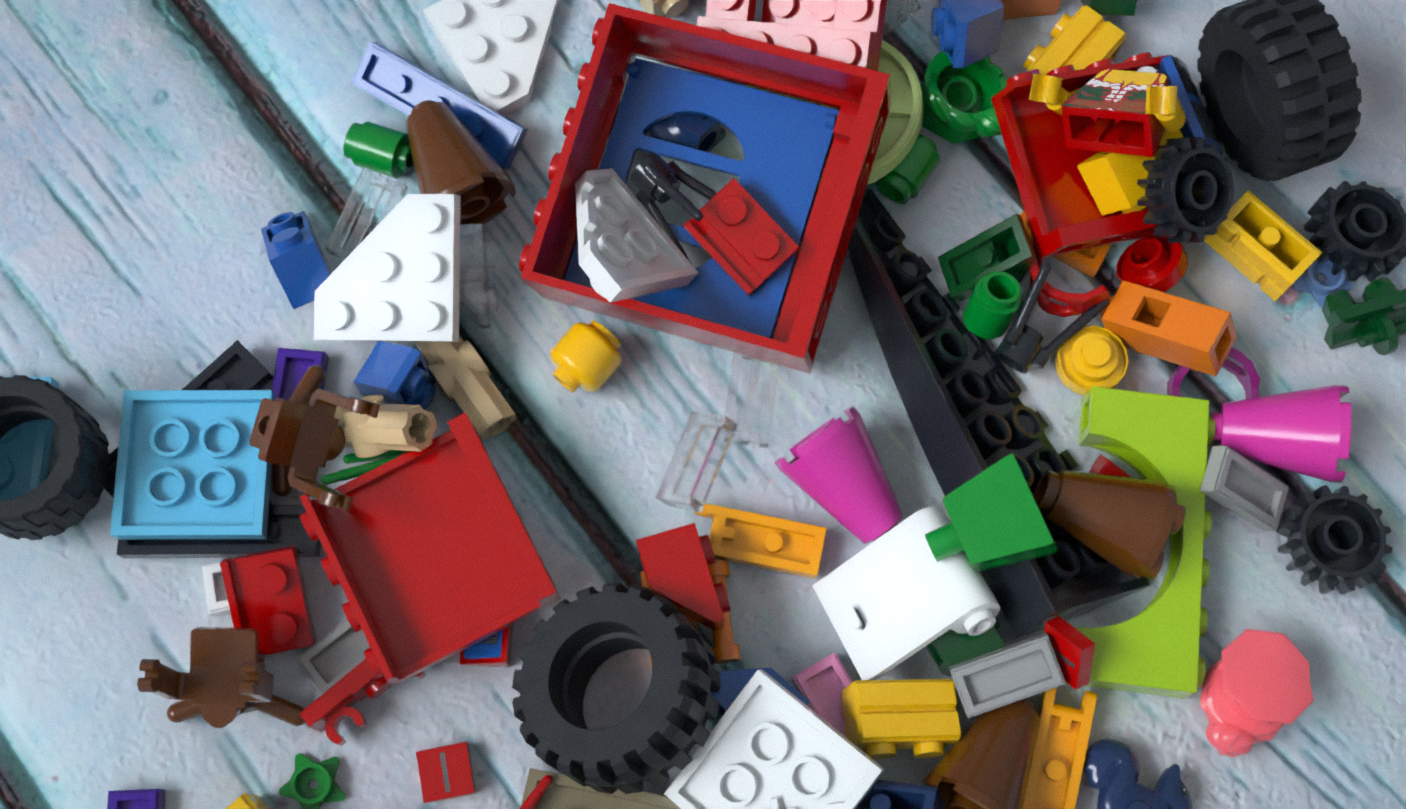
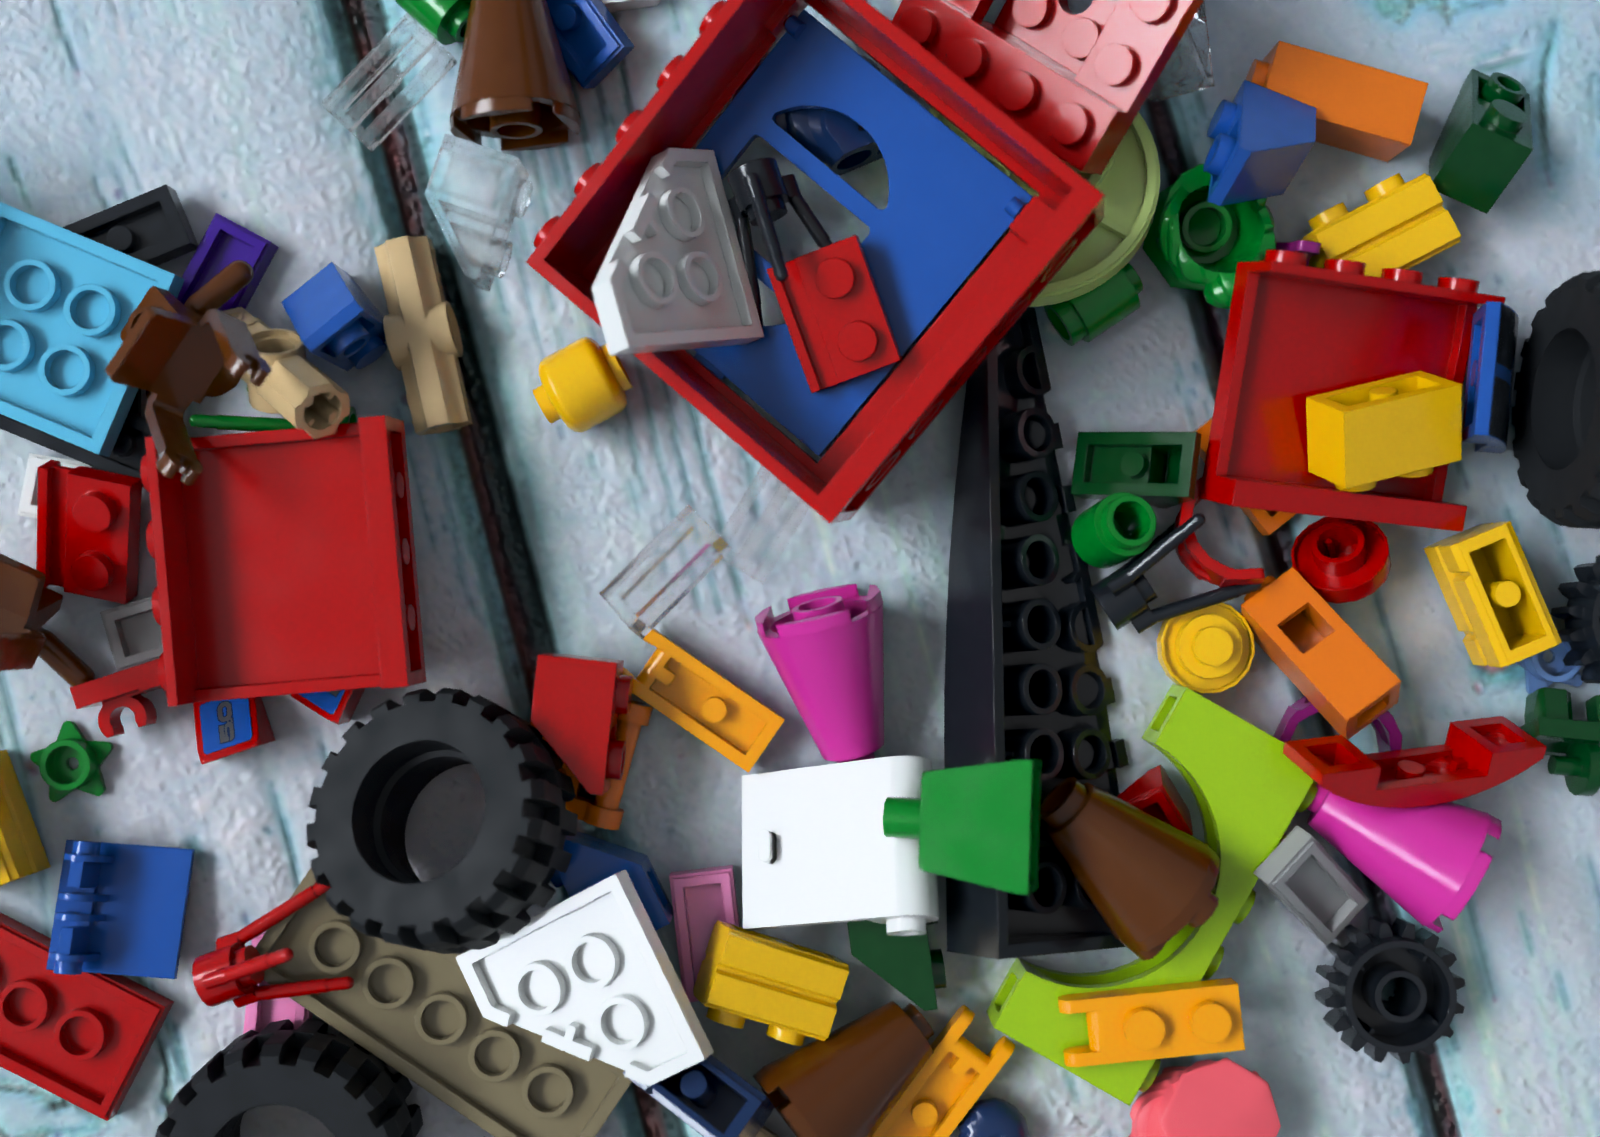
camera: 25 degrees right, 15 degrees up
blue slope [261,211,332,310] -> none
white plate [314,194,461,342] -> none
red tile [416,742,477,804] -> none
light grey tile [949,632,1066,718] -> none
torso [1029,66,1186,157] -> none
red tile [1044,616,1095,690] -> none
black gear [1137,137,1234,244] -> none
none -> slope [193,697,276,765]
none -> light orange hinge [1058,978,1245,1067]
none -> red slope [1283,716,1547,808]

